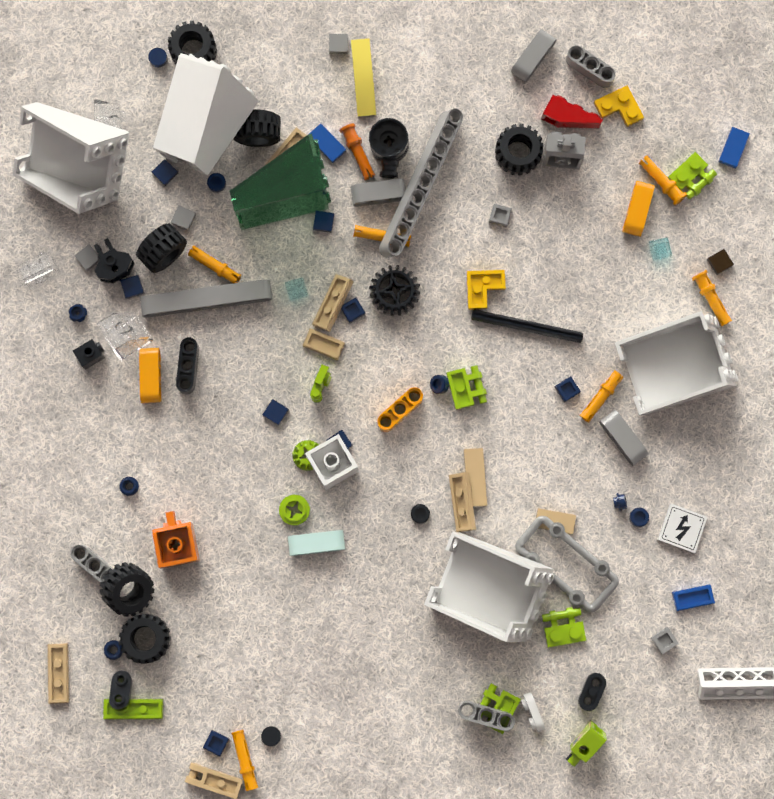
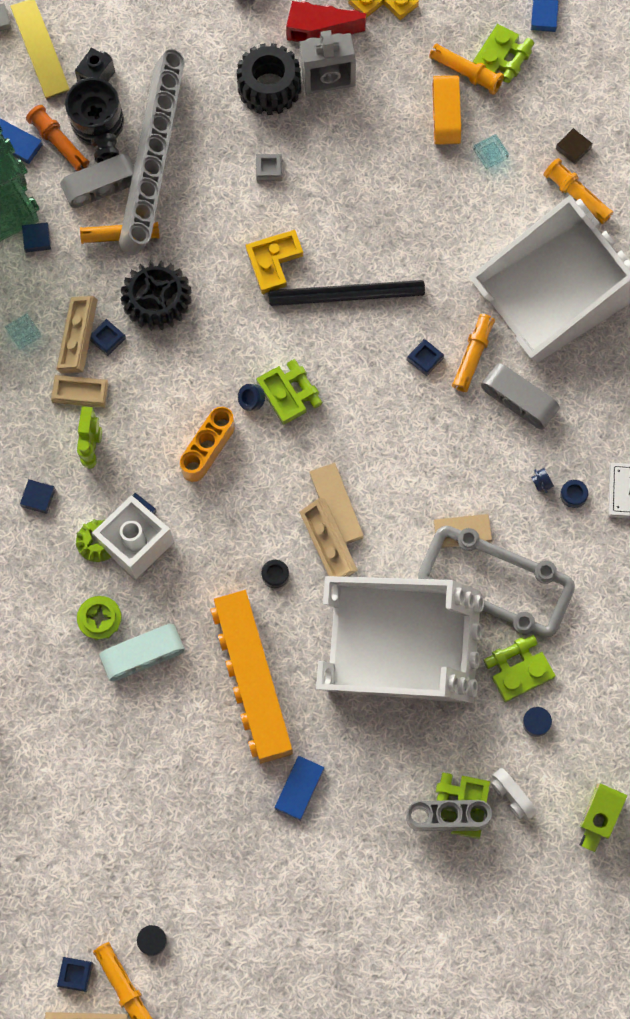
camera: 15 degrees left, 10 degrees down
black plate [578,673,606,711] -> none
none -> black brick [75,47,115,82]
none -> light orange brick [210,590,293,764]
none -> blue tile [274,755,324,821]
none -> dark blue tile [522,707,552,737]

